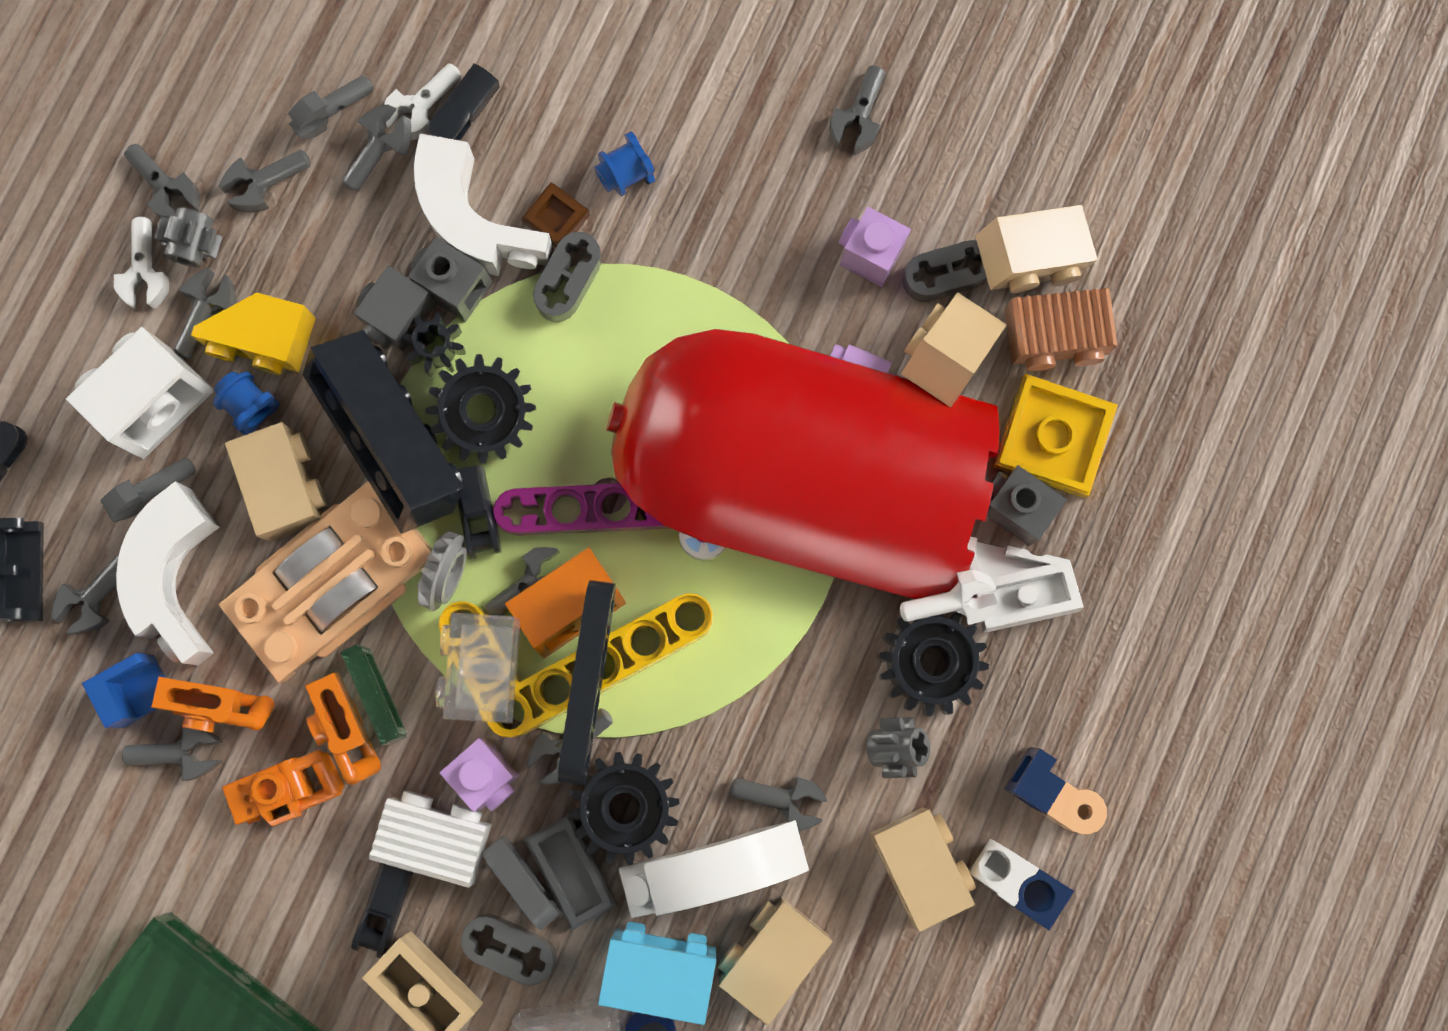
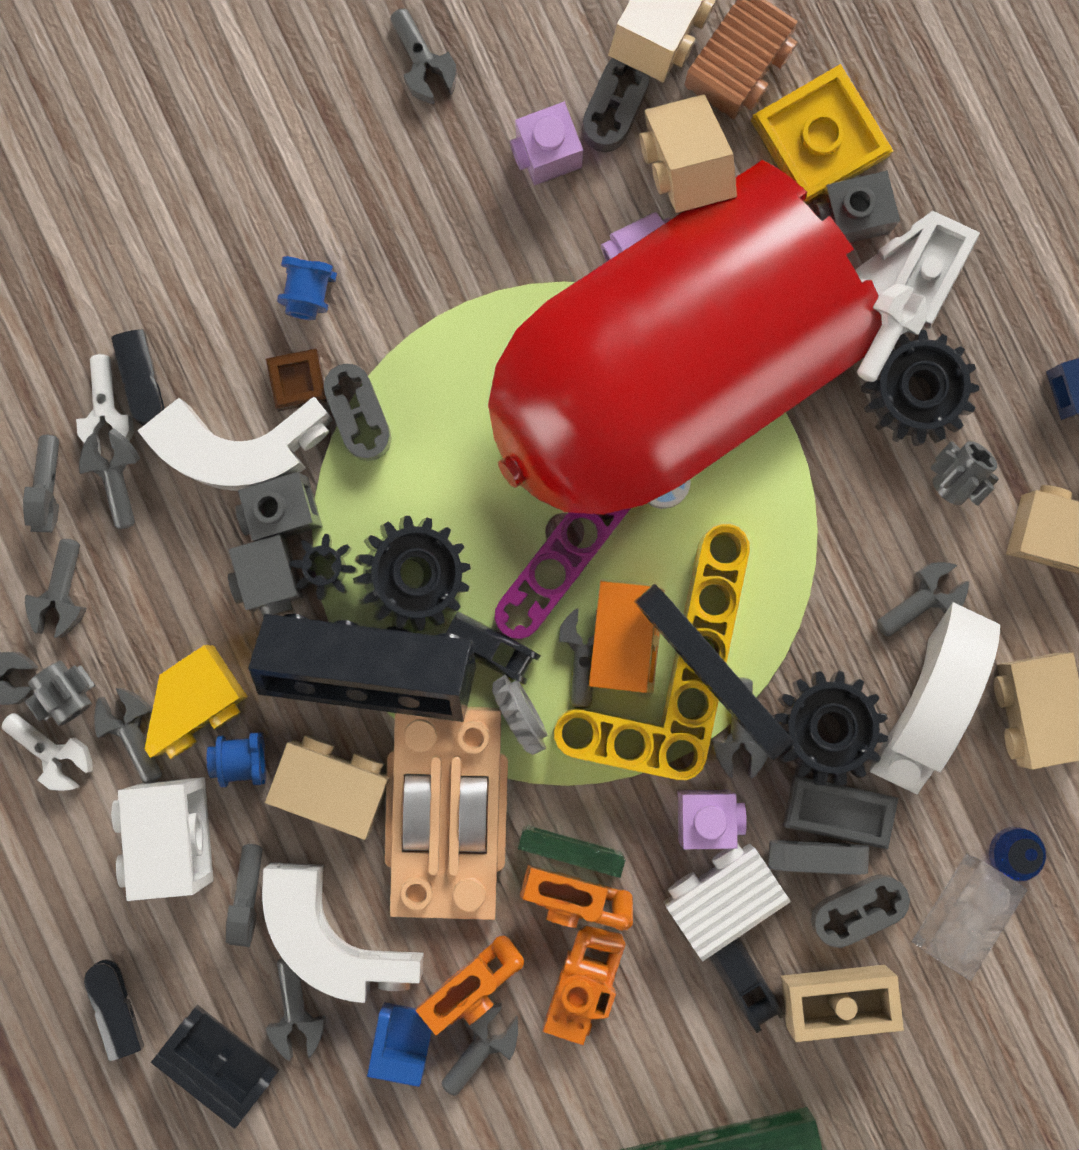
camera: 45 degrees left, 5 degrees up
clear brick [436,613,520,723] -> none
medium azure container [598,921,716,1025] -> none

